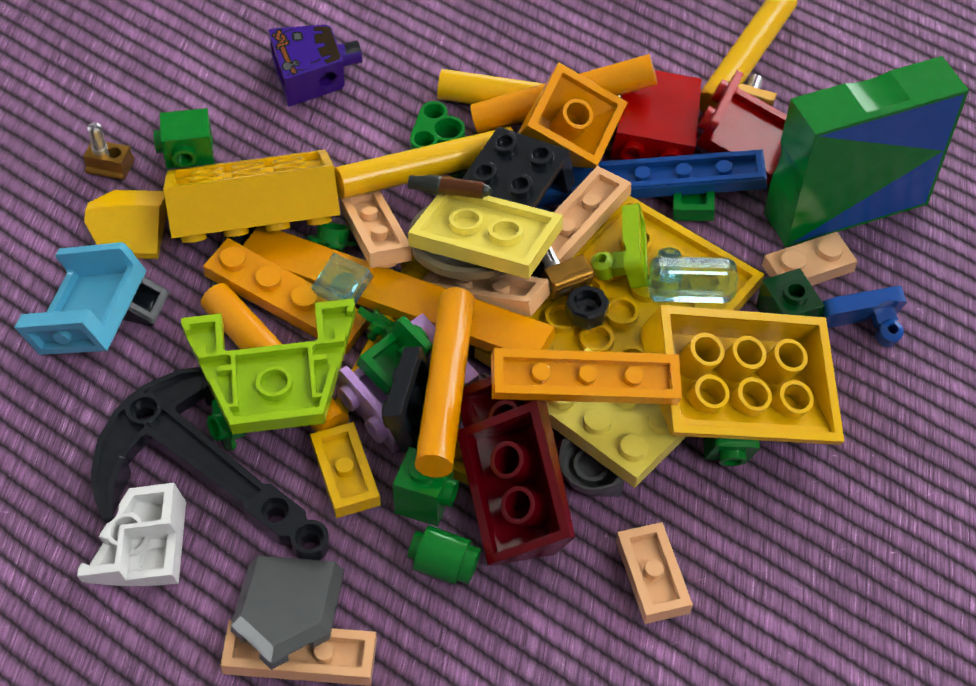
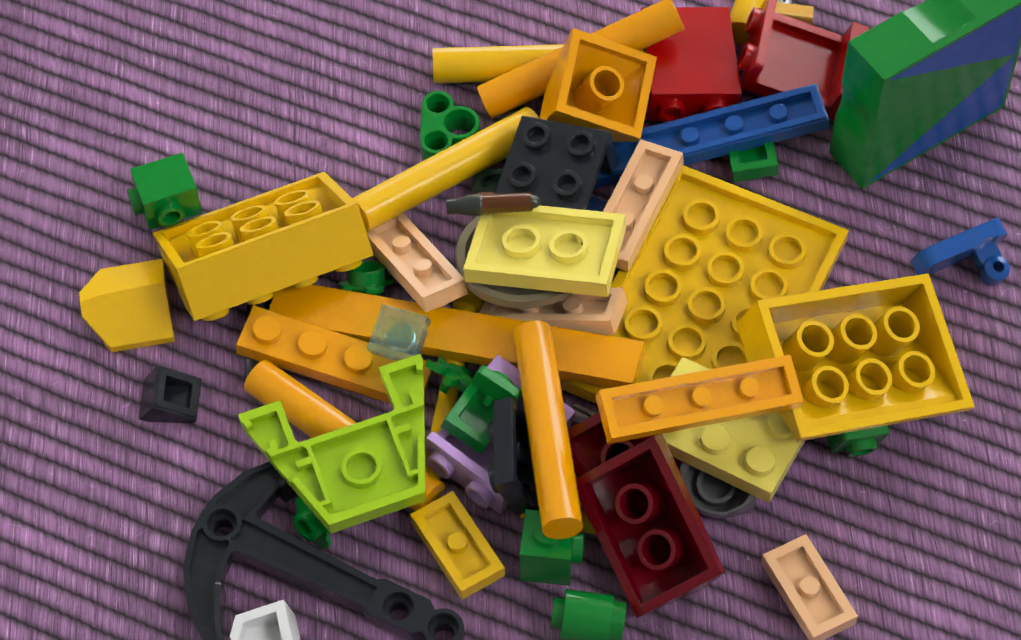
camera: 10 degrees left, 5 degrees up
medium azure panel [14,242,147,355] -> none
pearl gold piece [83,122,134,180] -> none
dark purple torso [268,24,363,107] -> none
pearl gold piece [541,246,594,301] -> none
black tile [565,285,609,330] -> none
lime piece [591,203,649,289] -> none
clear light blue piece [648,247,738,303] -> none
dark green brick [756,268,825,317] -> none
light nougat plate [762,232,858,286] -> none

